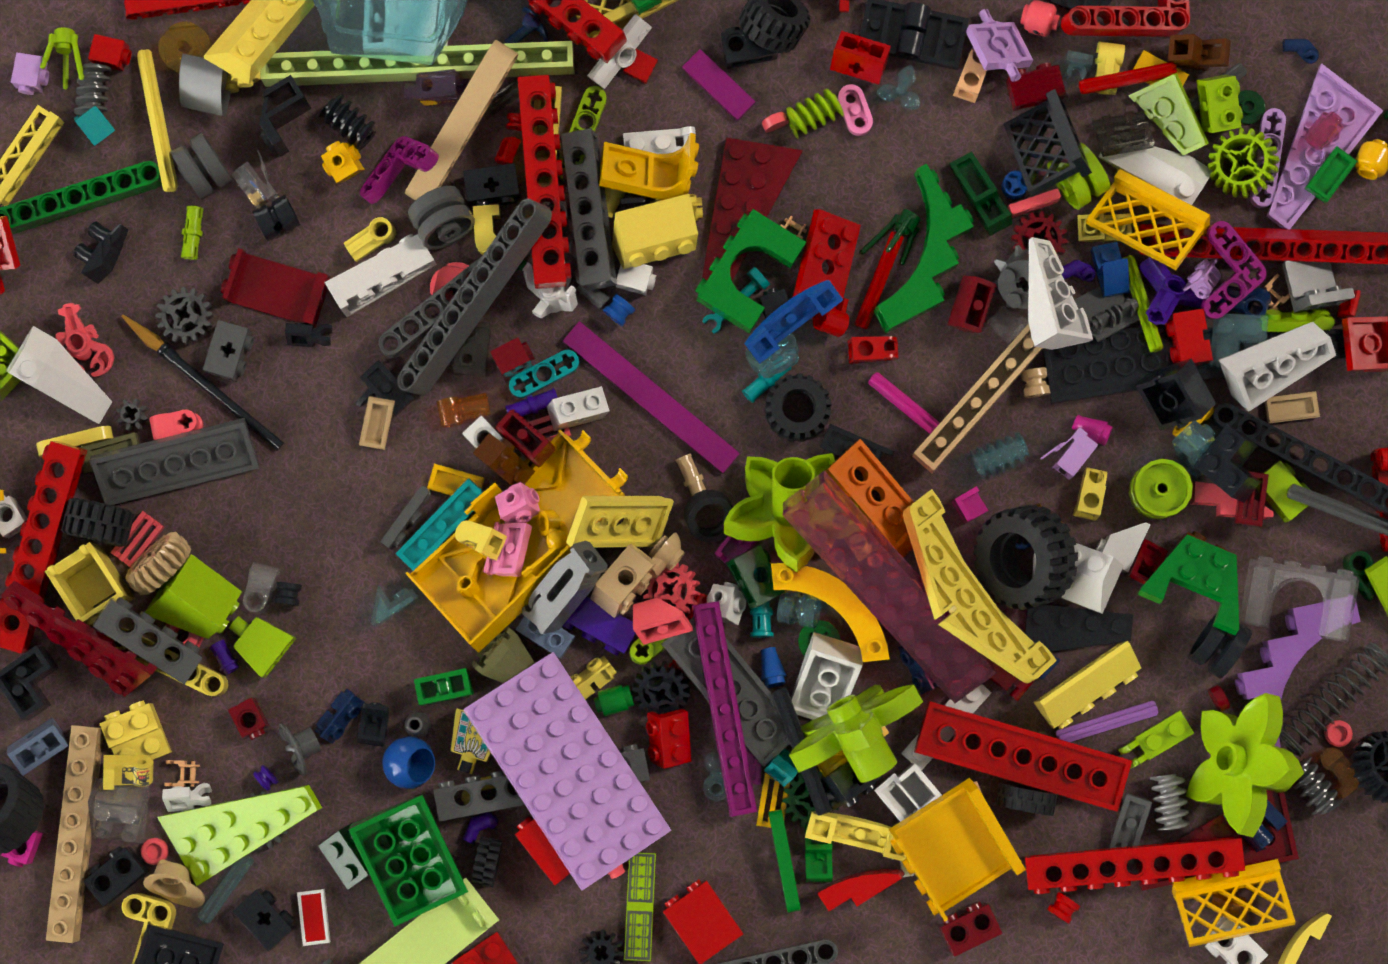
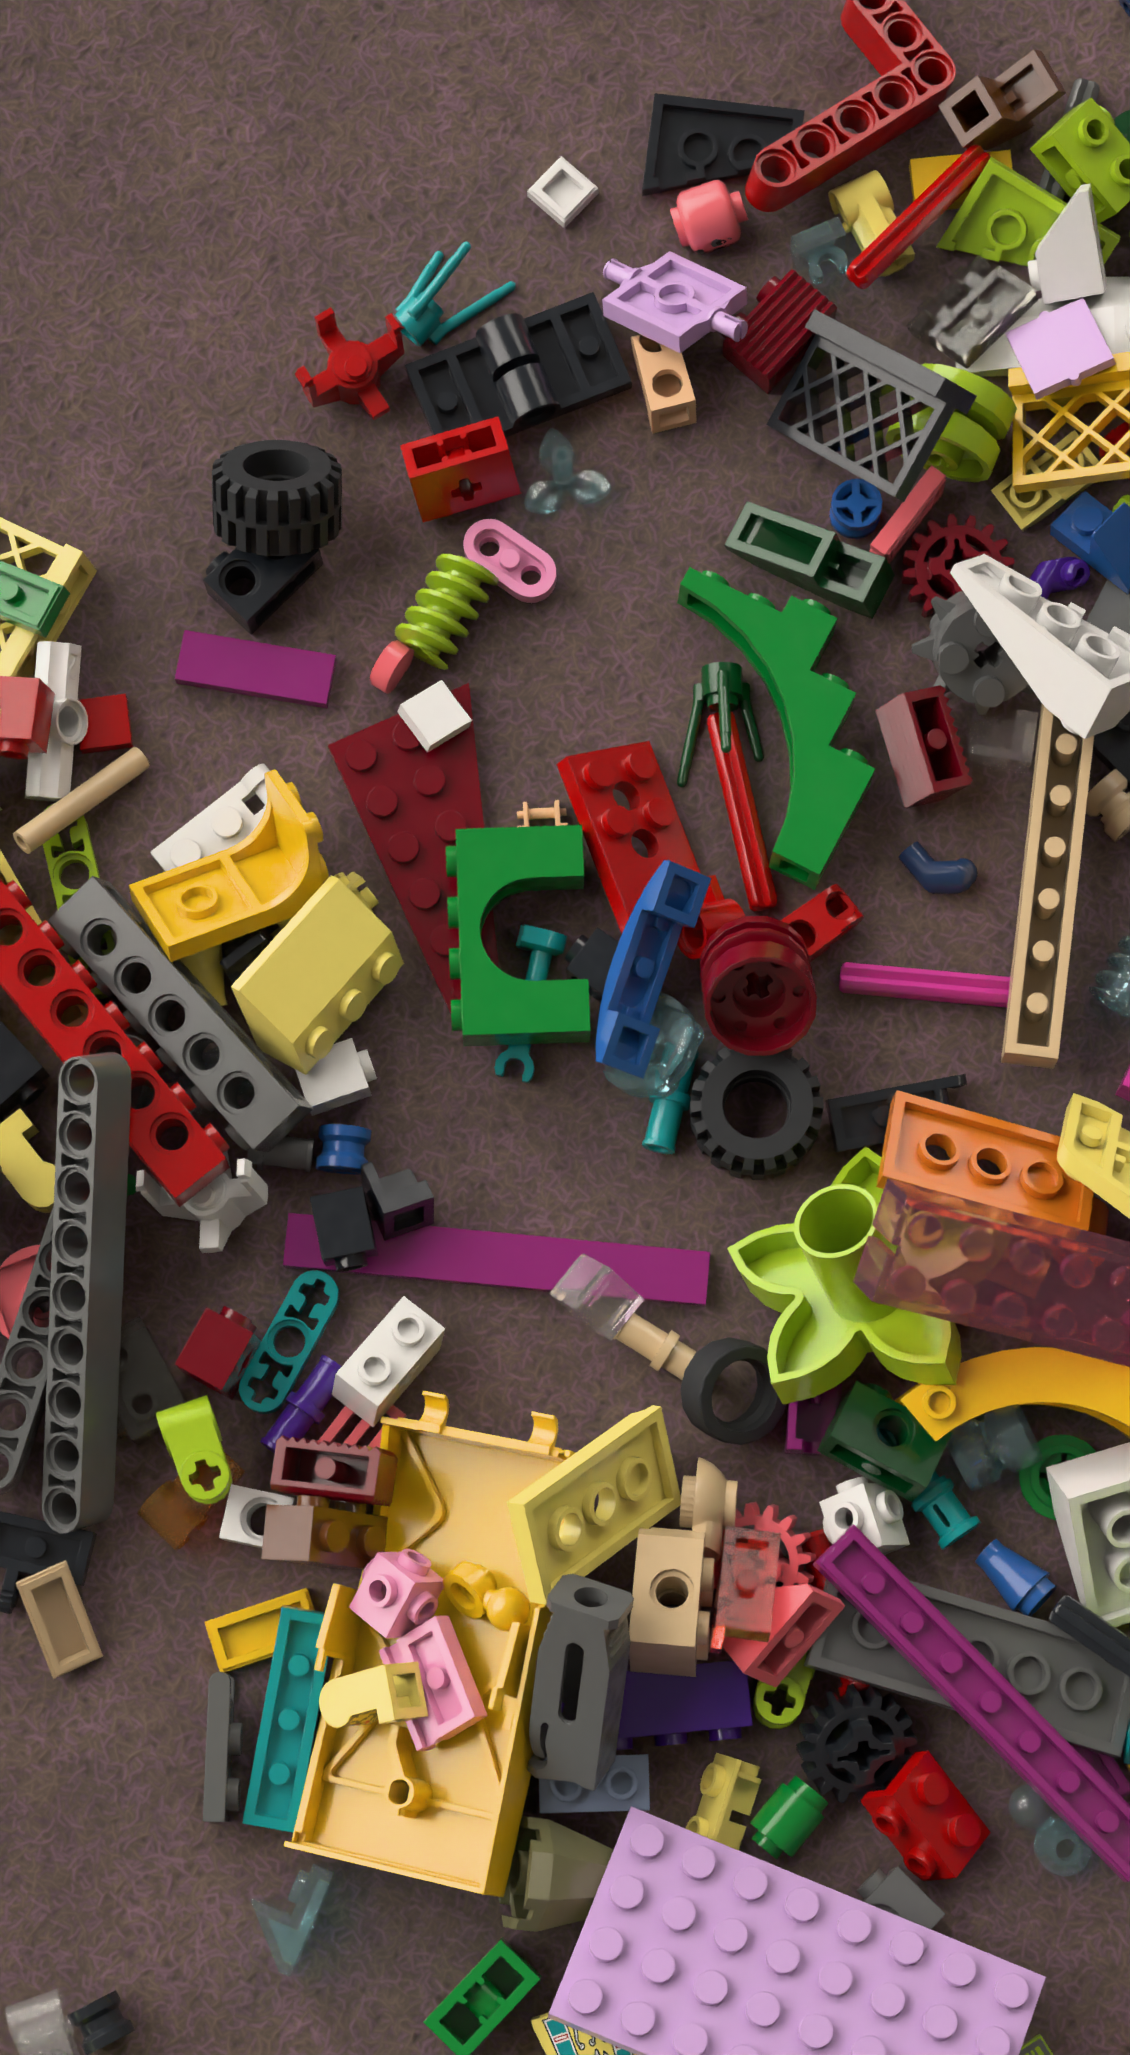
camera: 30 degrees left, 5 degrees down
none -> tan piece [13,747,149,854]
none -> lime piece [156,1395,232,1505]
none -> black brick [310,1186,378,1272]
none -> black panel [361,1161,434,1241]
none -> white tile [397,680,472,753]
none -> clear panel [549,1254,645,1341]
none -> dark red wheel [700,916,817,1056]
none -> clear red panel [709,1526,781,1653]
none -> dark blue arm [898,841,978,894]
none -> lavender piece [1005,298,1116,400]
none -> white slope [1028,183,1107,304]

